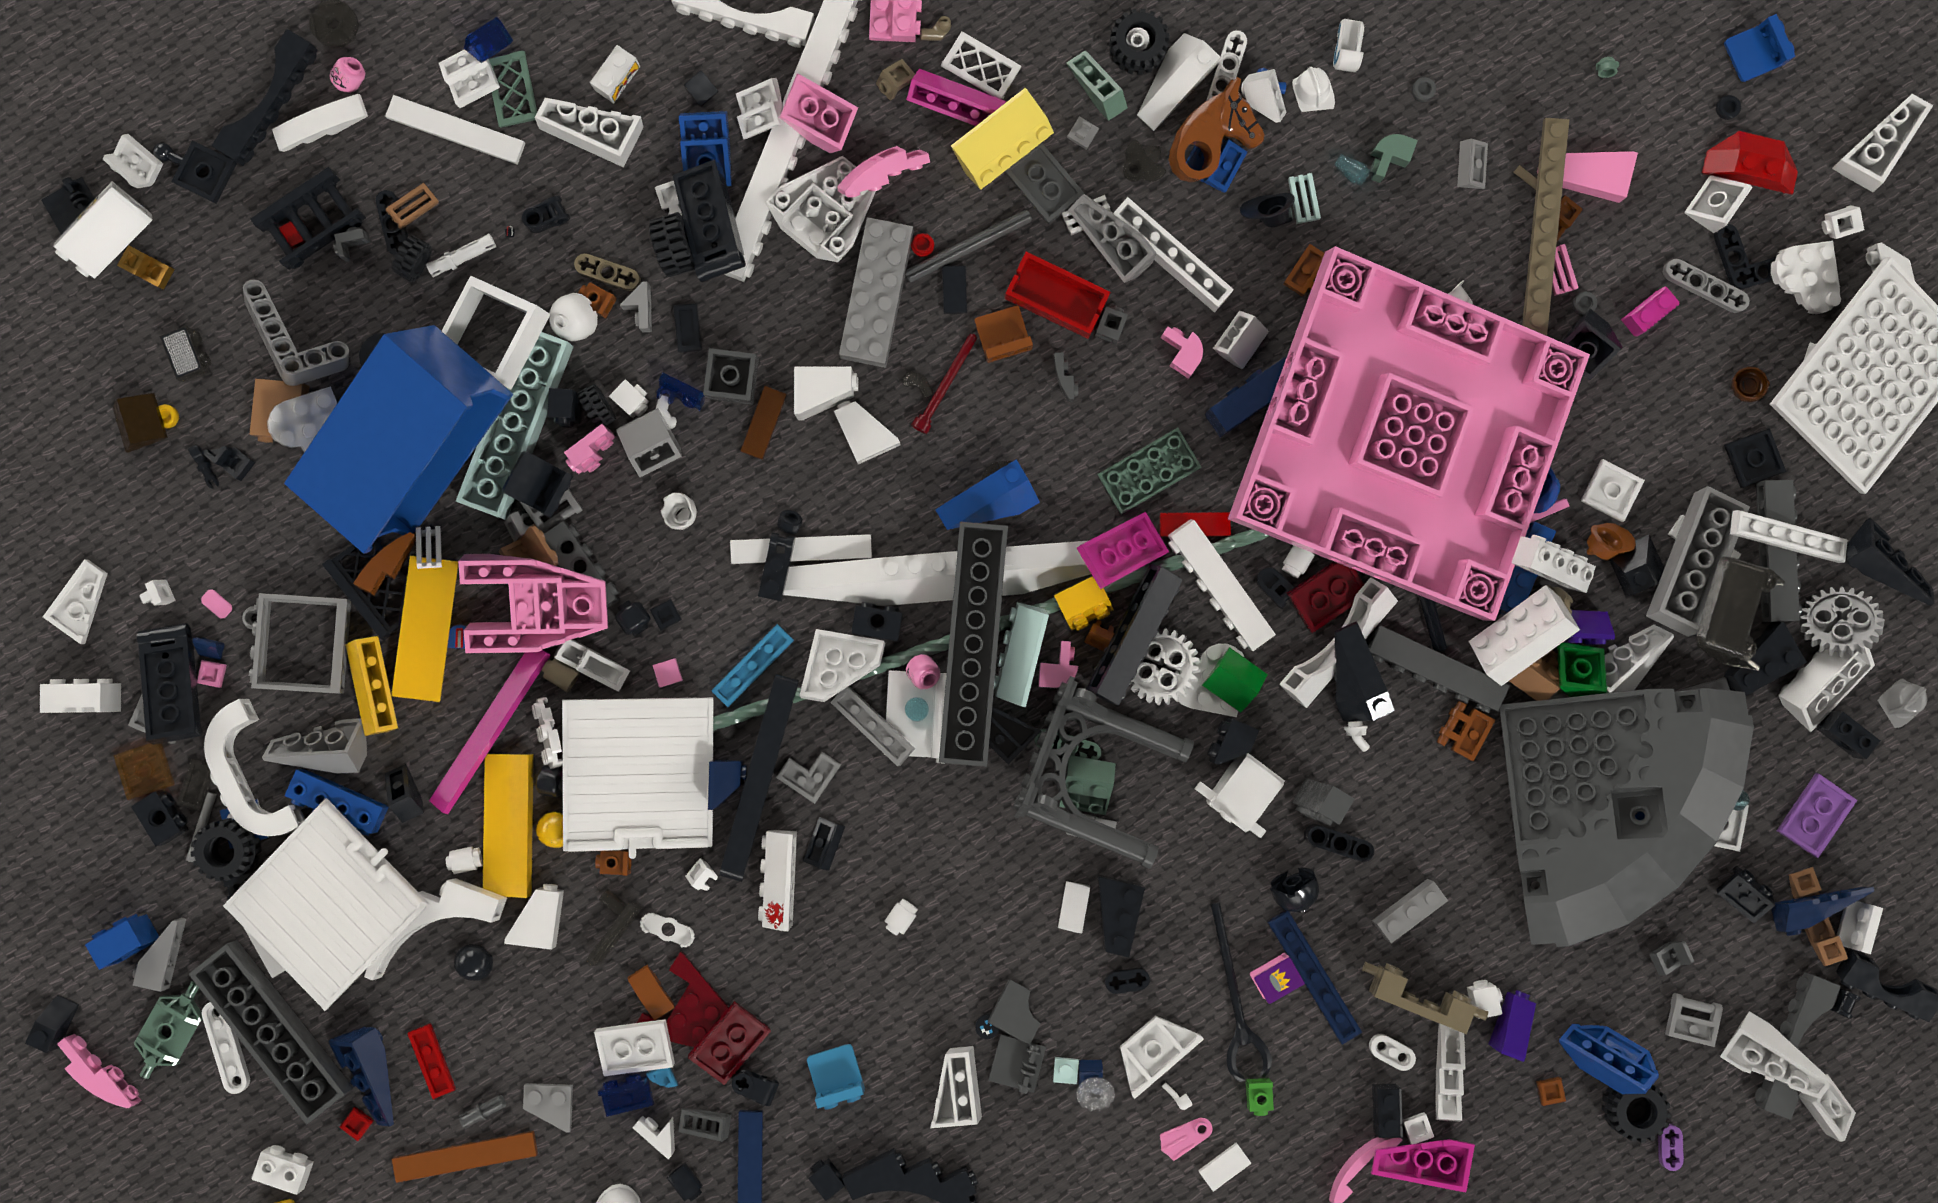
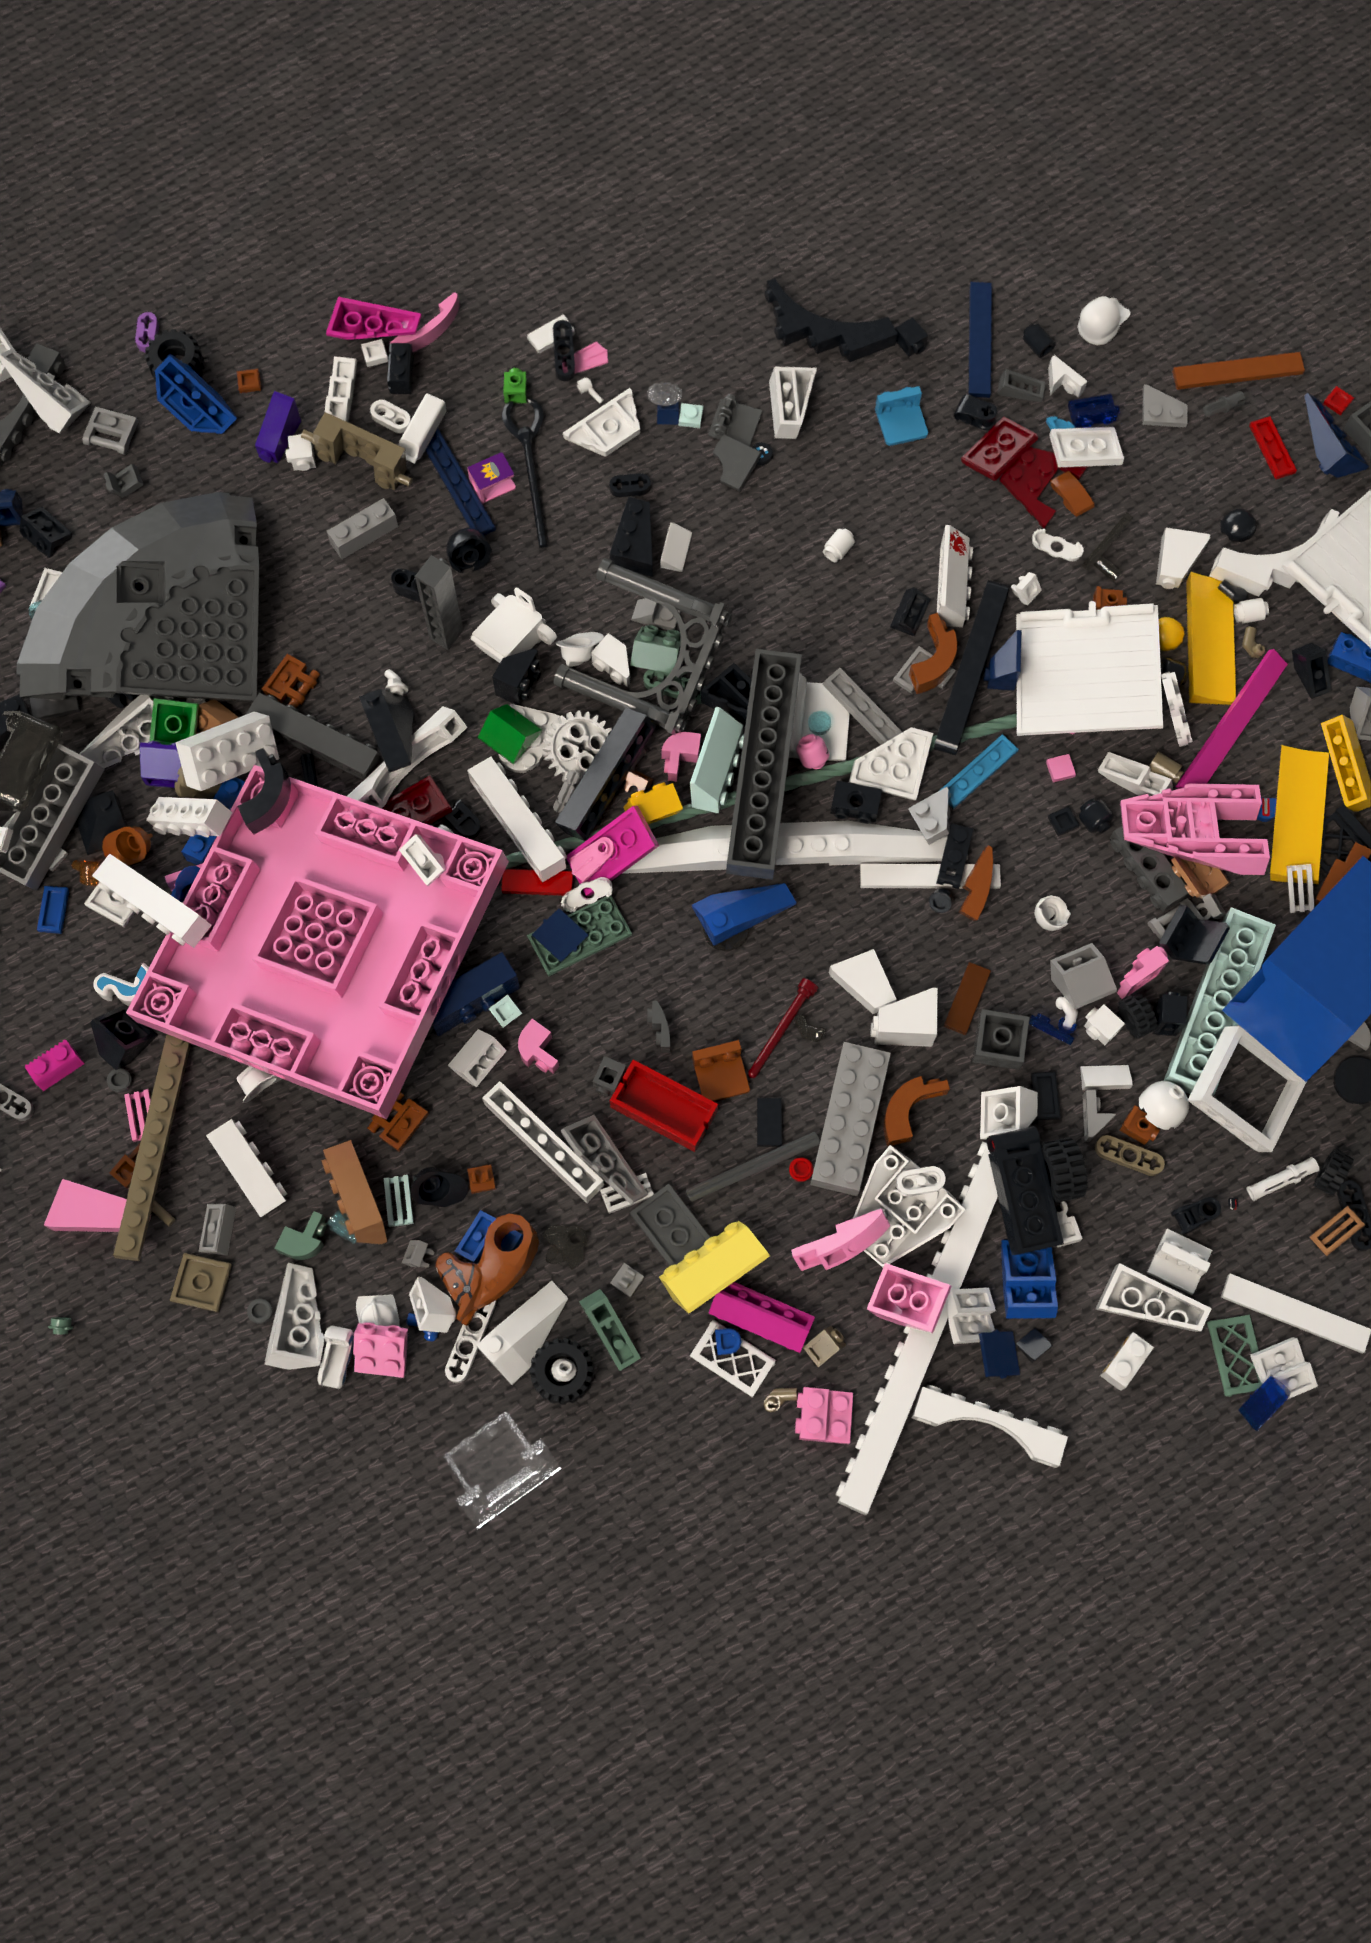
camera: 175 degrees left, 15 degrees down
none -> blue tile [37,886,69,934]
none -> clear orange piece [72,860,99,886]
none -> white brick [92,854,212,948]
none -> animal [94,963,149,1006]
none -> dark tan tile [170,1253,232,1313]
none -> white wedge [206,1119,287,1217]
none -> black arch [238,748,291,835]
none -> white wedge [265,1263,324,1370]
none -> medium nougat wedge [321,1140,387,1244]
none -> bright pink plate [353,1322,408,1378]
none -> white piece [398,394,446,464]
none -> white slope [399,834,446,886]
none -> light grey tile [402,1240,434,1268]
none -> dark orange tile [467,1165,496,1194]
none -> light aqua plate [489,994,522,1027]
none -> dark blue piece [532,908,589,963]
none -> black beam [553,320,575,382]
none -> light grey axle [553,770,581,813]
none -> white piece [556,632,604,667]
none -> white piece [561,877,613,913]
none -> bright pink piece [569,837,615,882]
none -> white slope [591,633,630,687]
none -> blue tile [715,1328,741,1356]
none -> dark orange arch [883,1076,950,1147]
none -> white plate [896,1166,946,1197]
none -> light grey wing [908,787,951,845]
none -> dark orange arch [909,613,957,694]
none -> dark orange slope [959,845,993,921]
none -> dark blue piece [979,1330,1020,1379]
none -> white slope [980,1086,1038,1140]
none -> white slope [1080,1065,1133,1090]
none -> white bracket [1147,1229,1212,1295]
none -> black arm [1217,579,1247,603]
none -> dark tan arm [1242,627,1265,658]

